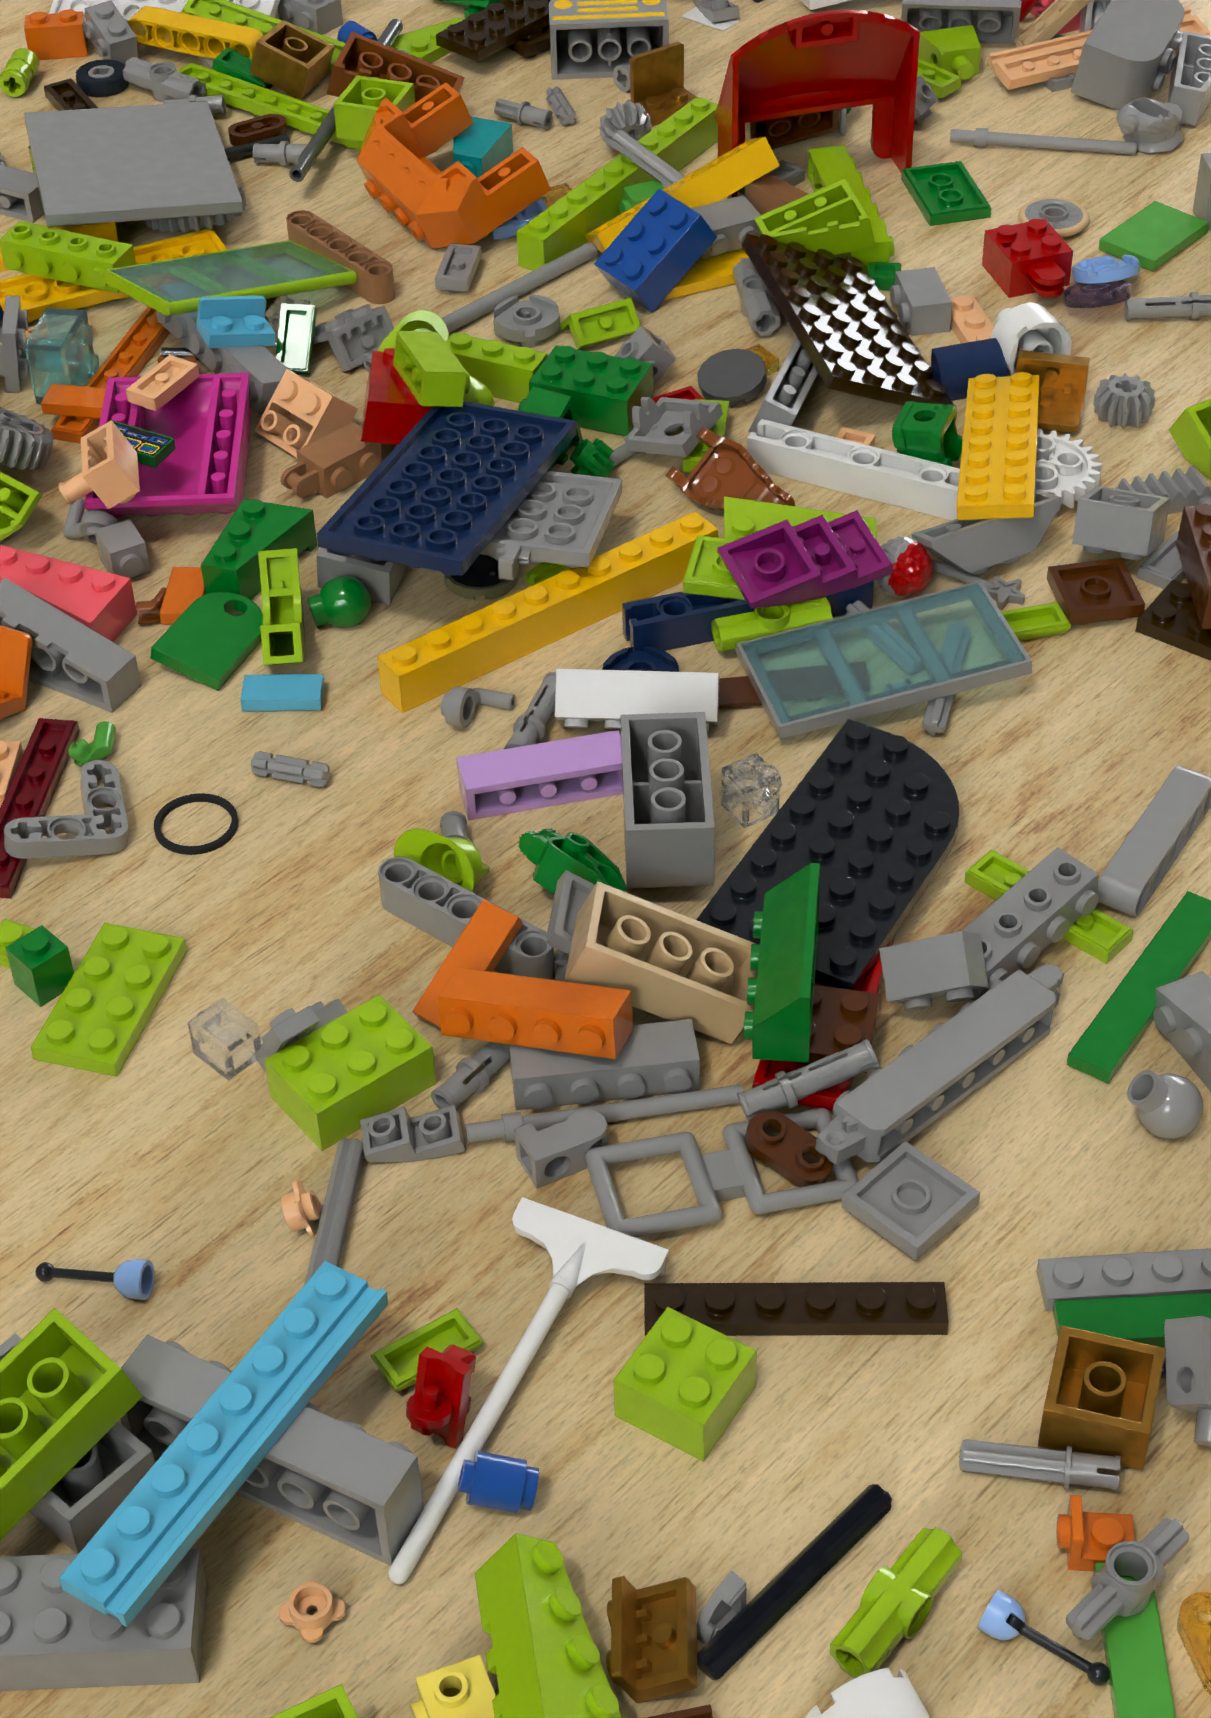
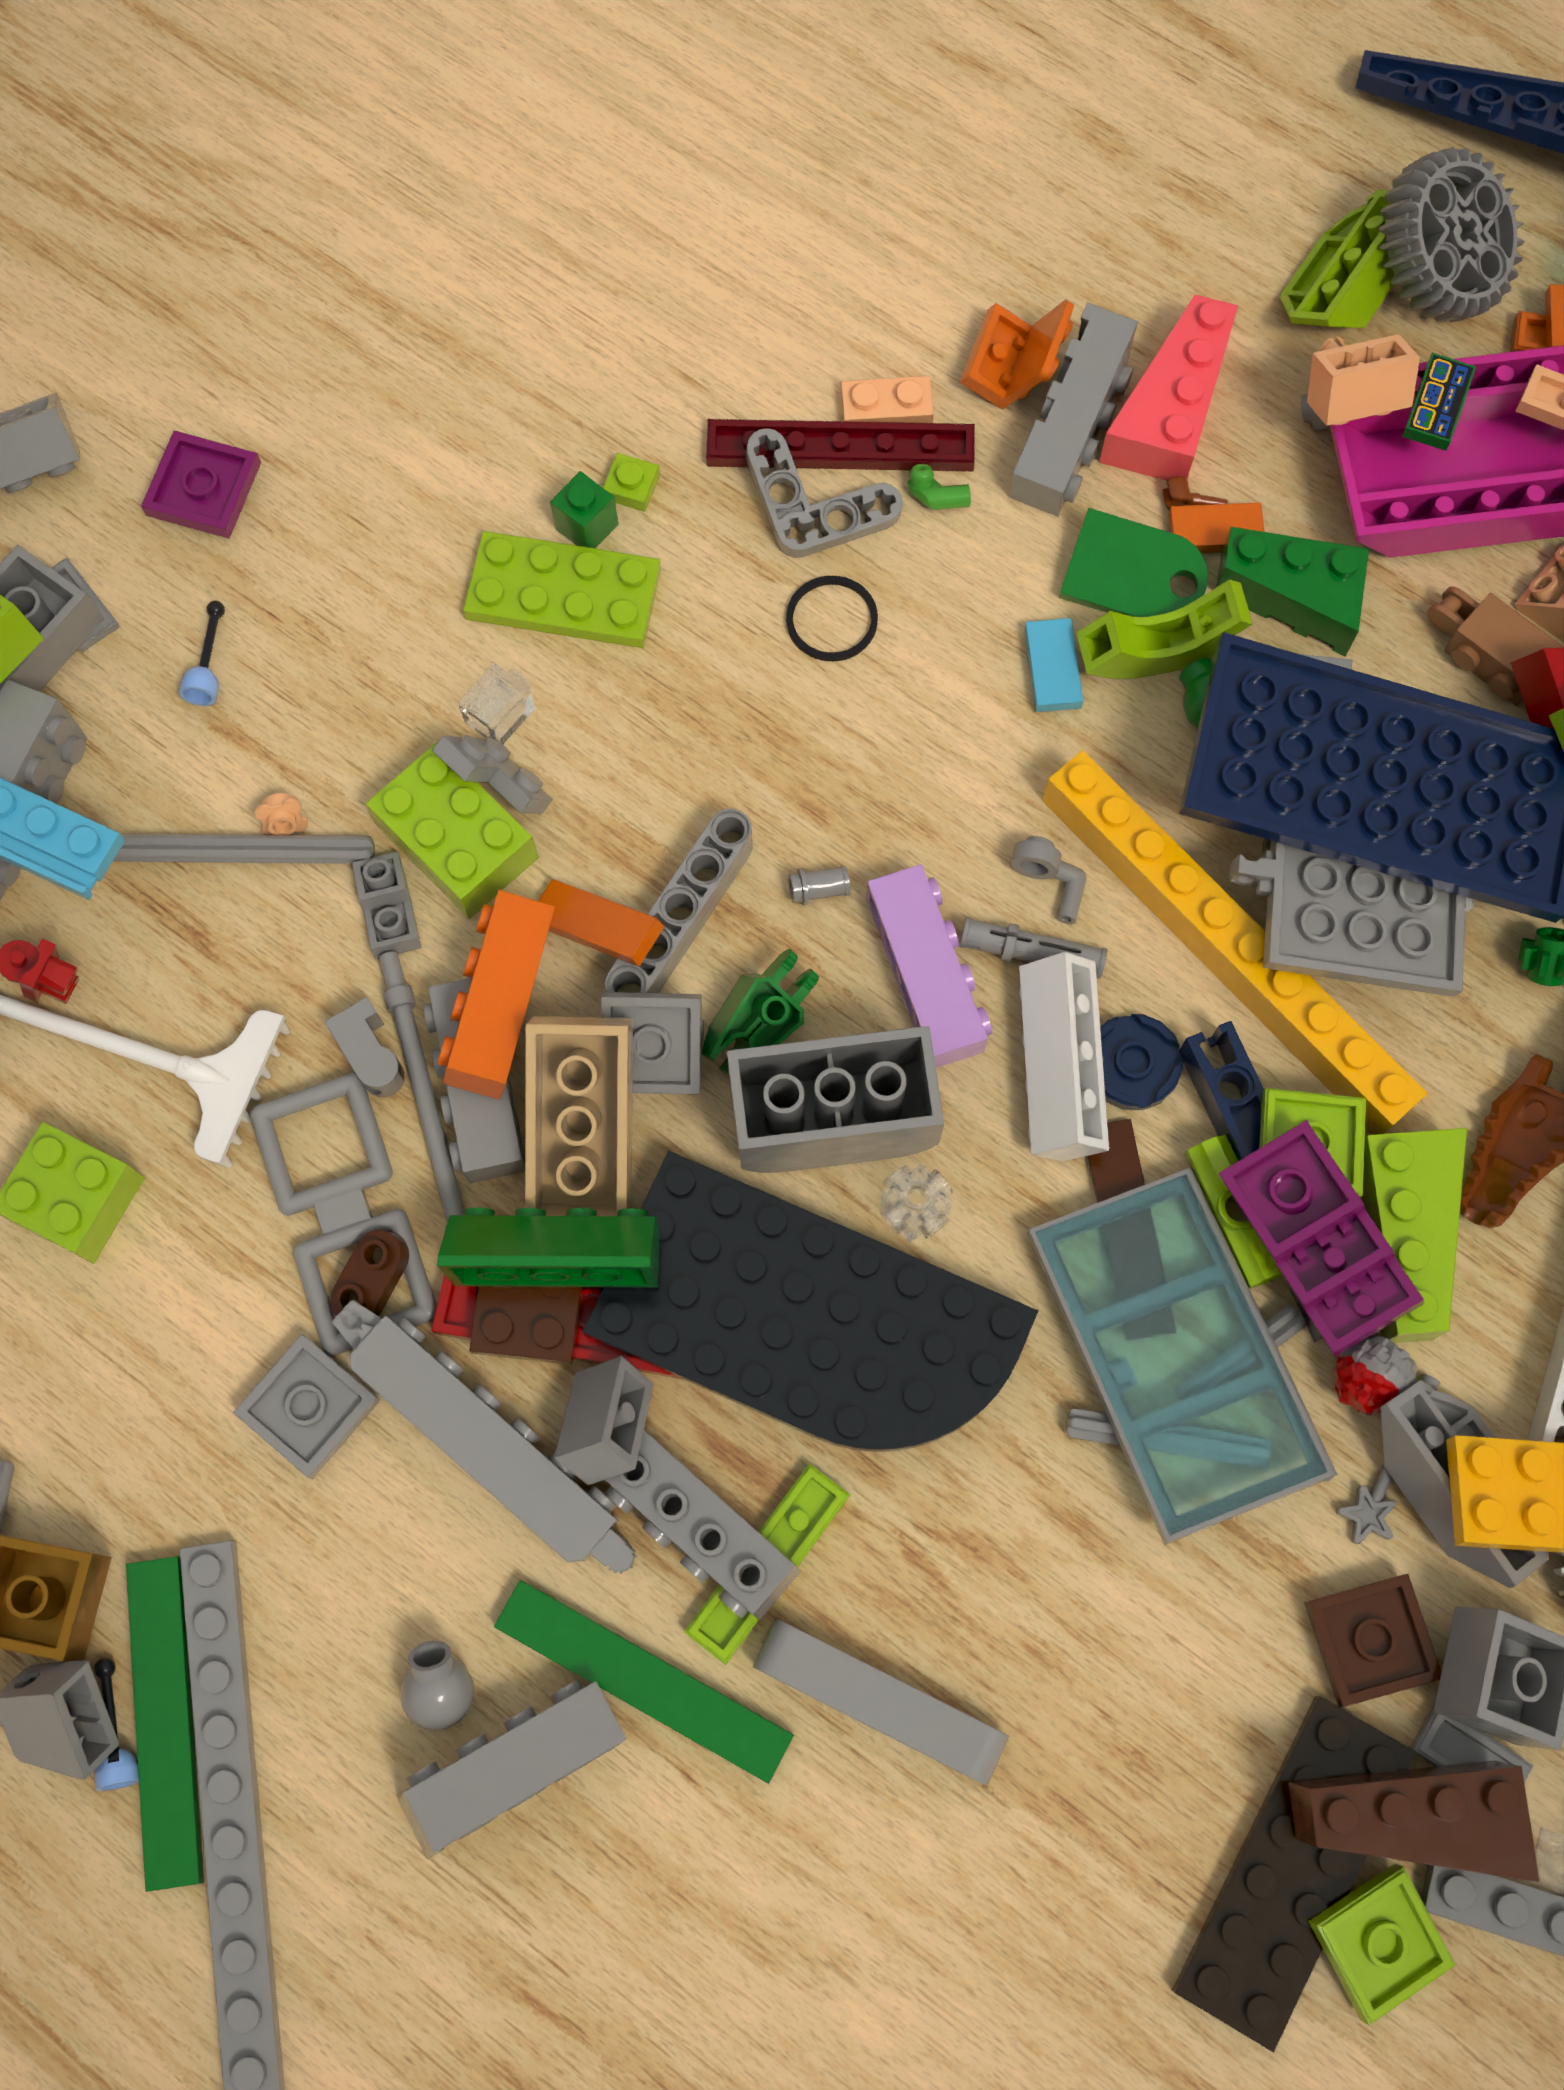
camera: 85 degrees right, 30 degrees up
light grey brick [95,519,151,579] -> none
light grey axle [251,751,331,788] -> none
lime tile [370,1308,484,1393] -> none
lime piece [394,828,490,892] -> none
light grey pin [431,1042,510,1109] -> none
dark brown plate [644,1282,949,1336] -> none
light grey pin [737,1039,879,1122] -> none
lime tile [1001,602,1071,641] -> none

